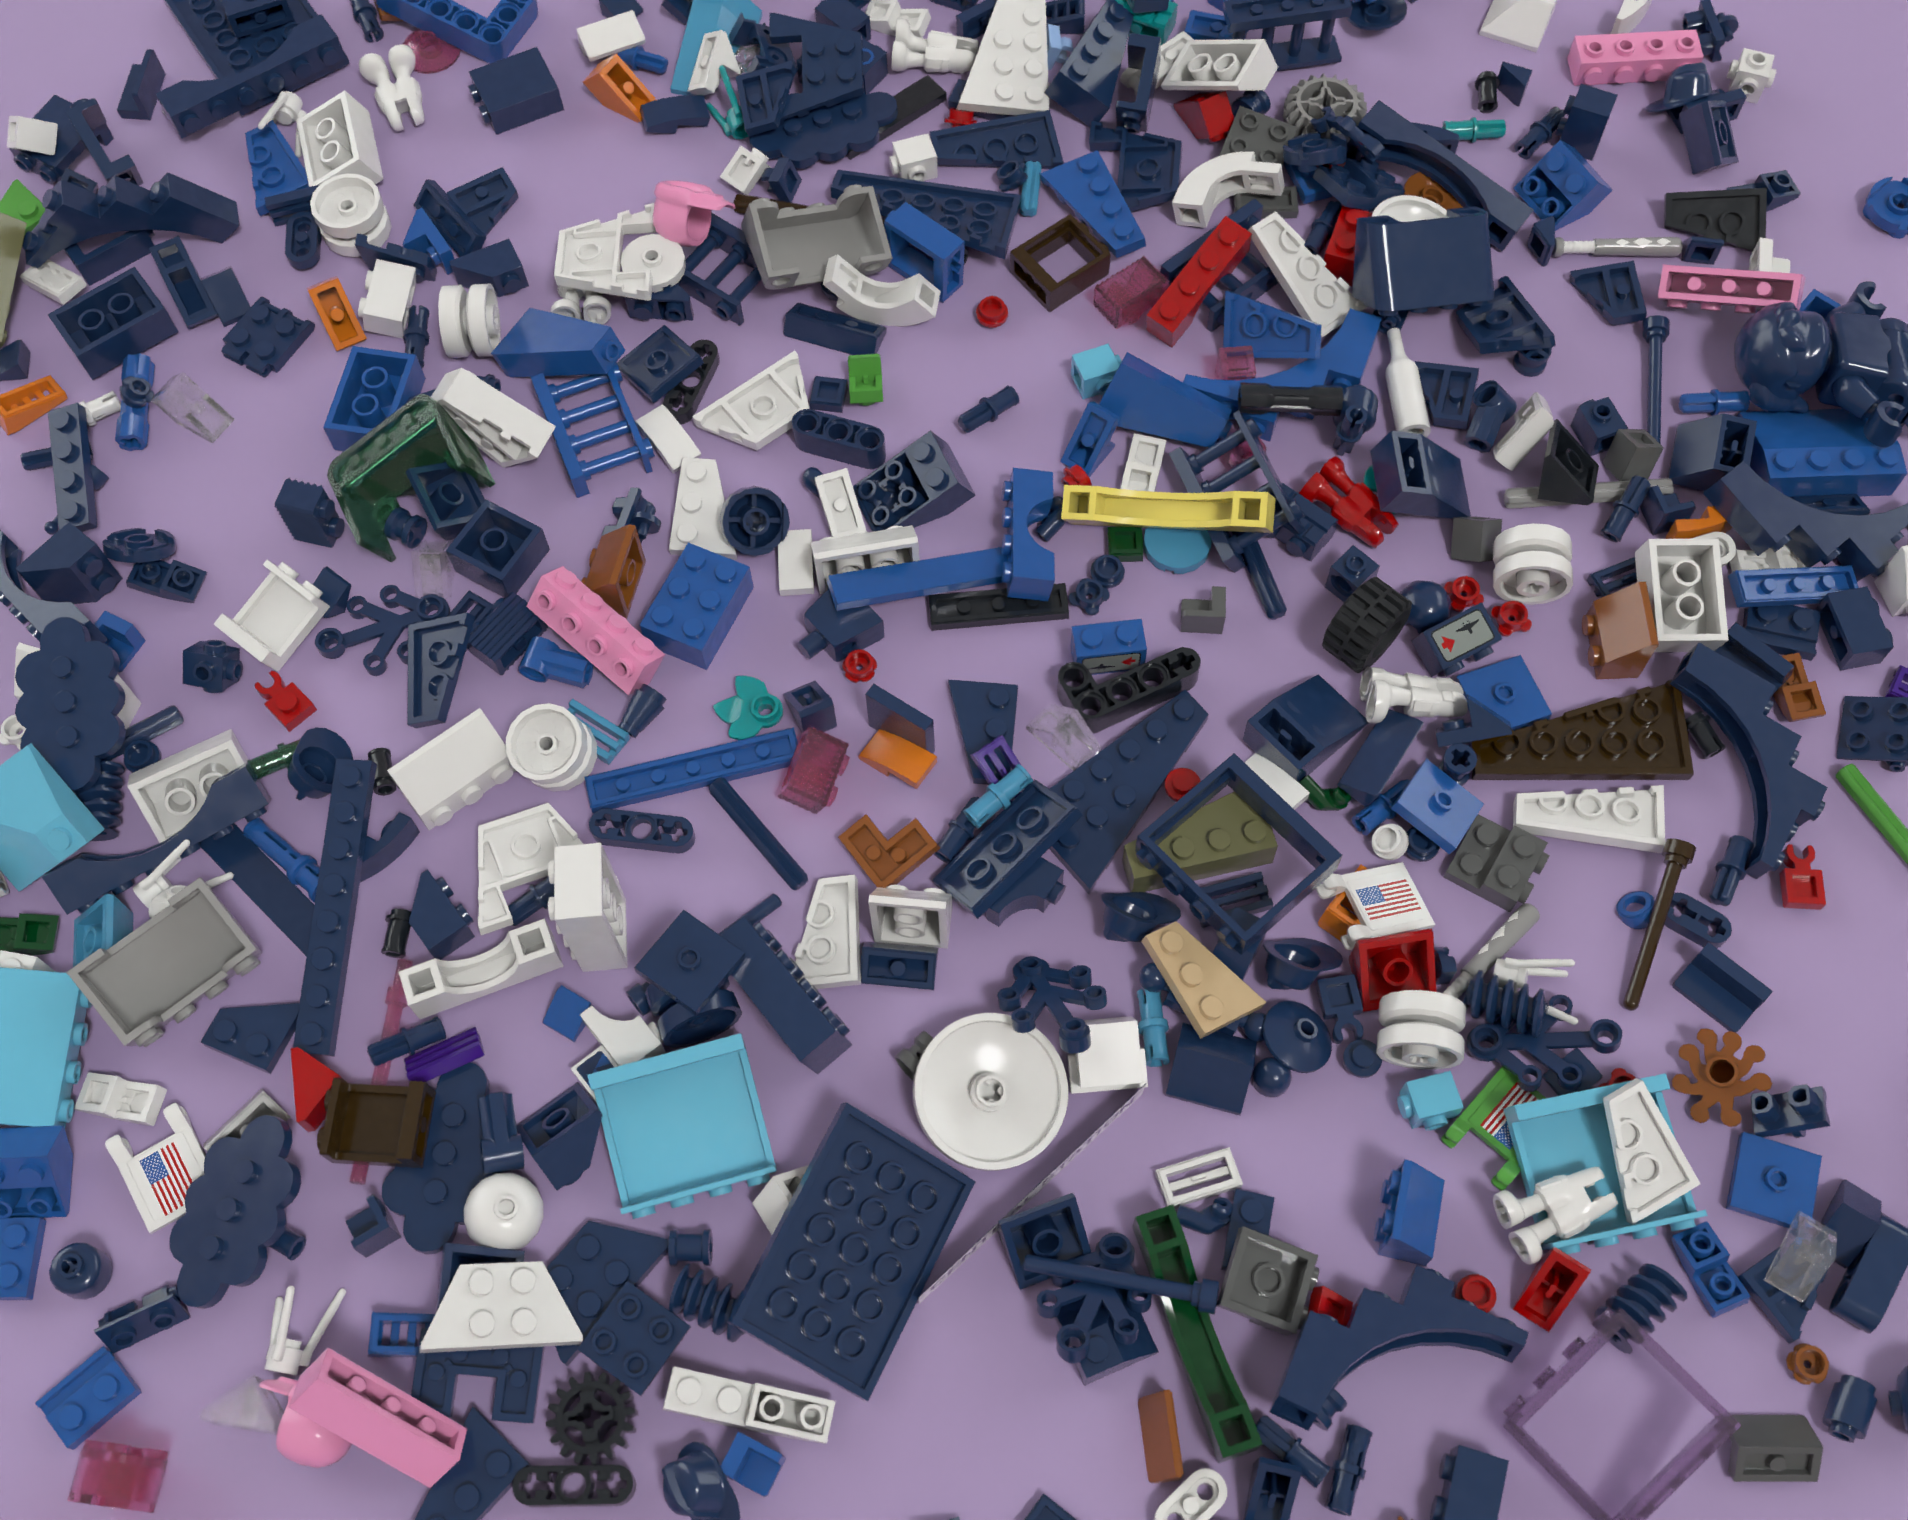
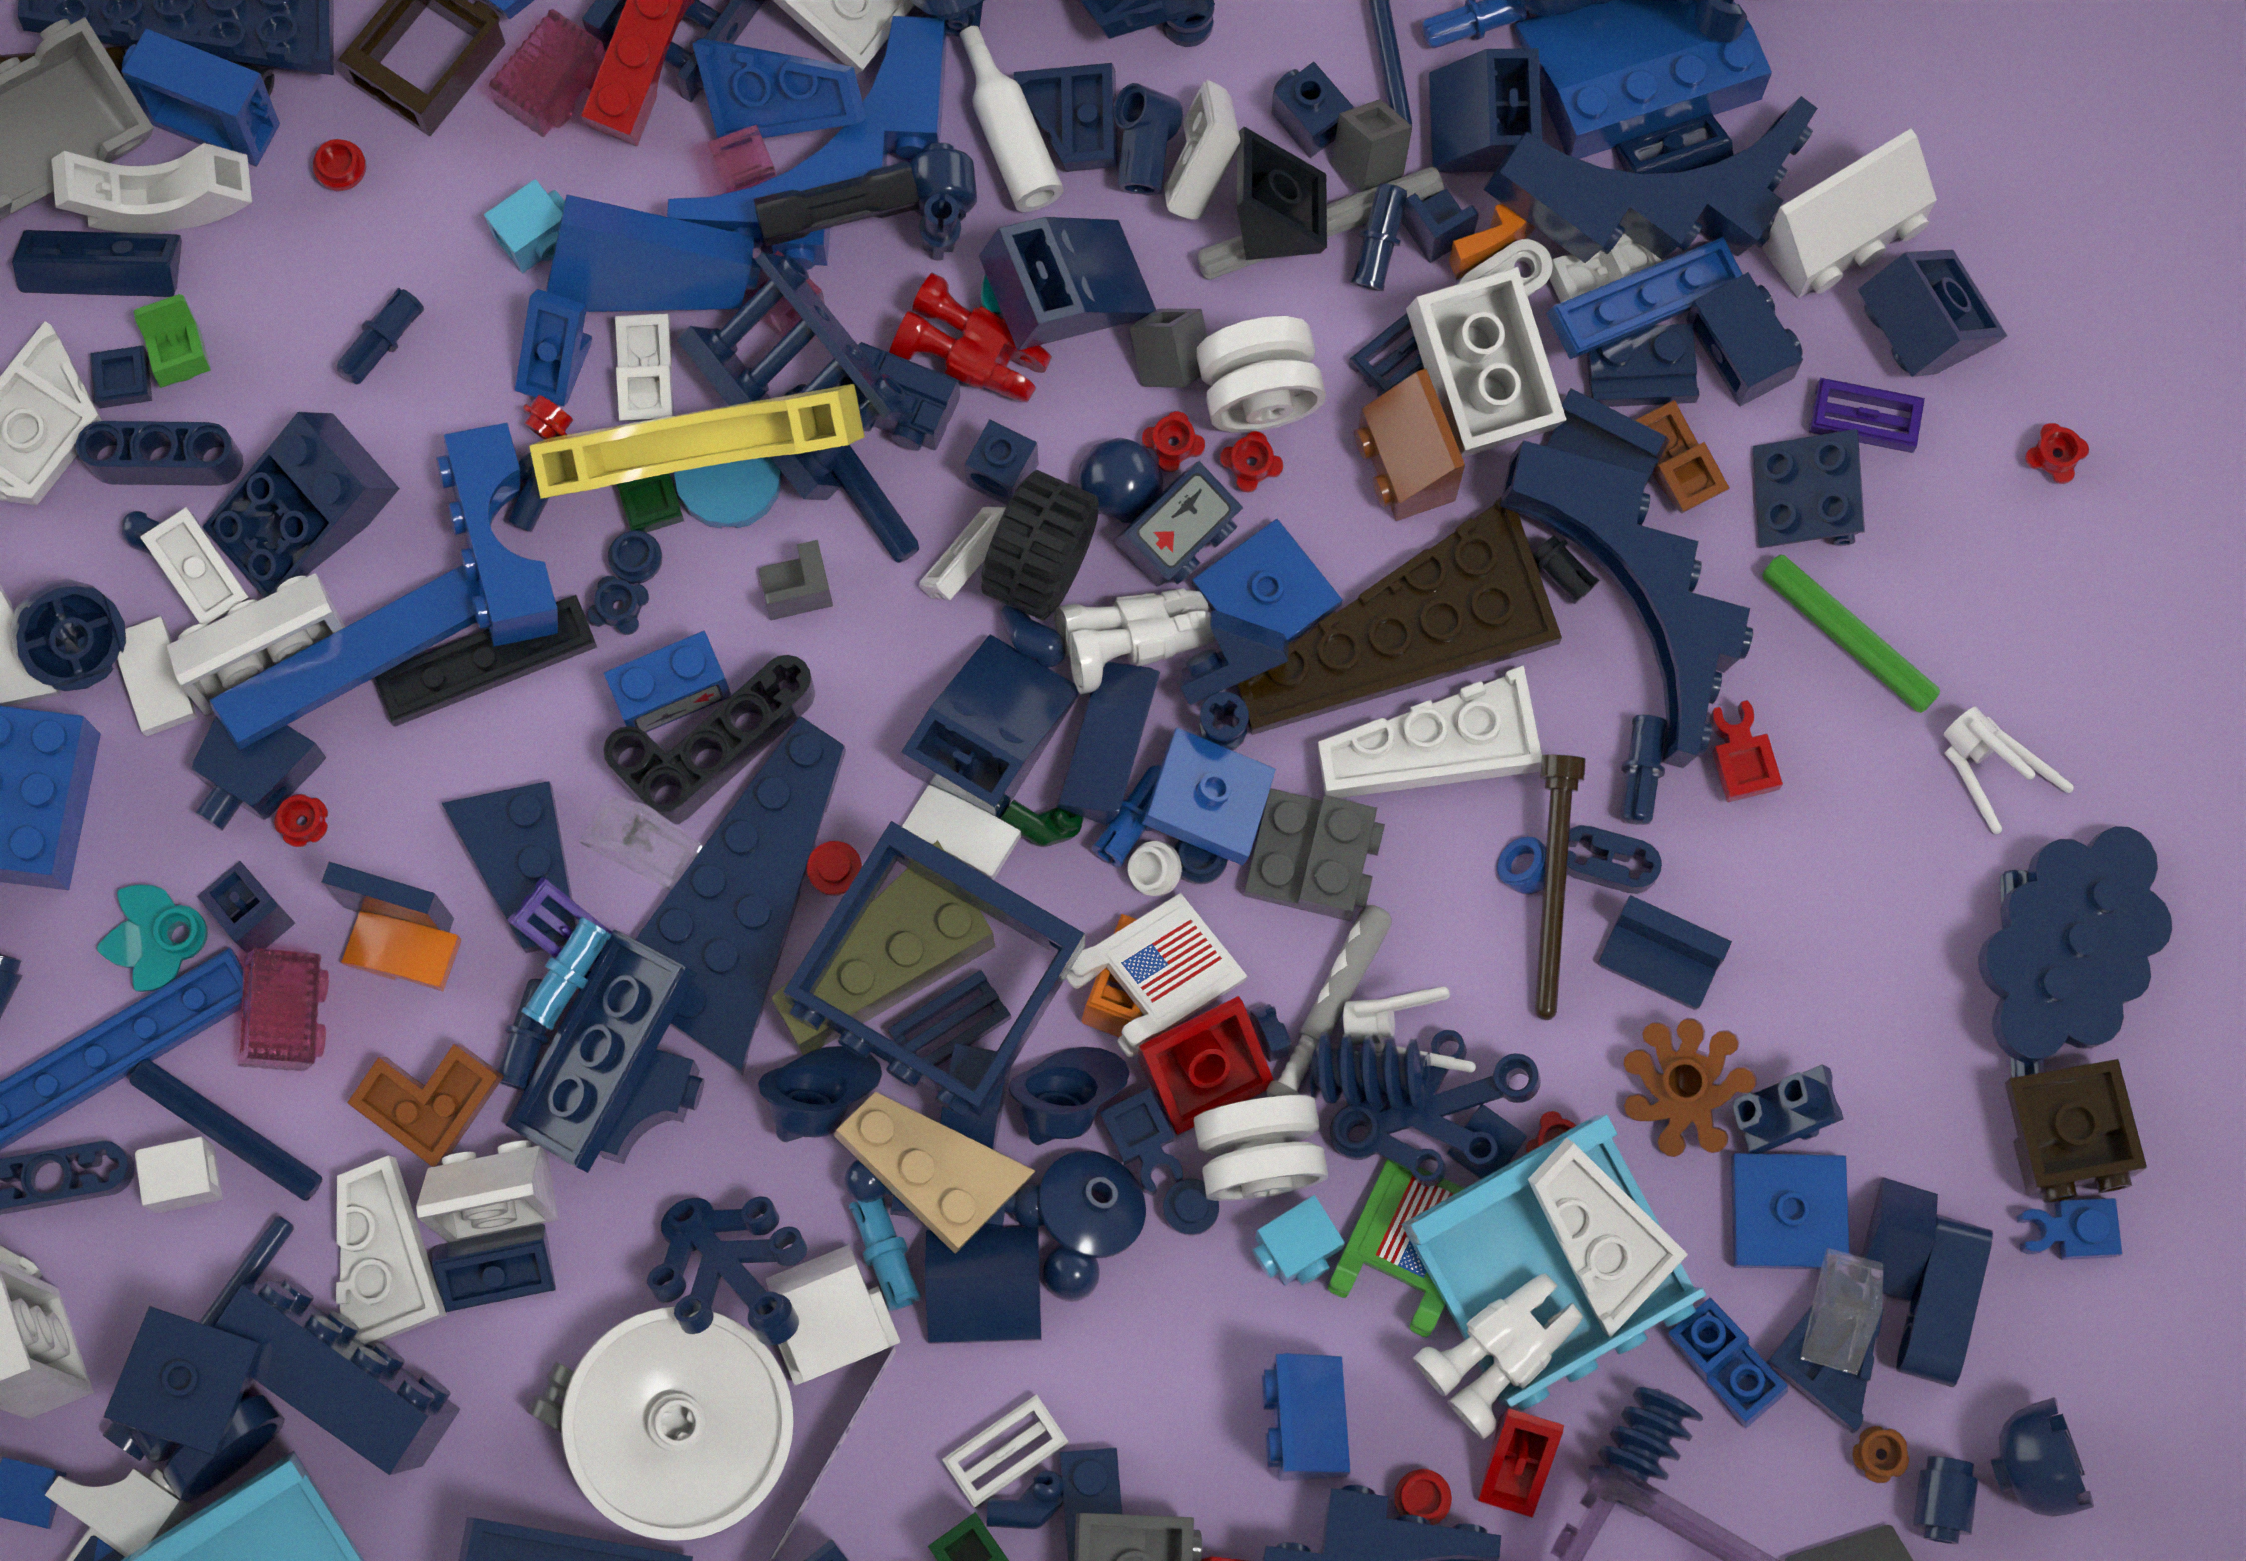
camera: 20 degrees left, 10 degrees up
none -> white panel [135,1136,223,1213]
none -> white tile [919,507,1006,600]
none -> dark blue arm [1000,605,1066,667]

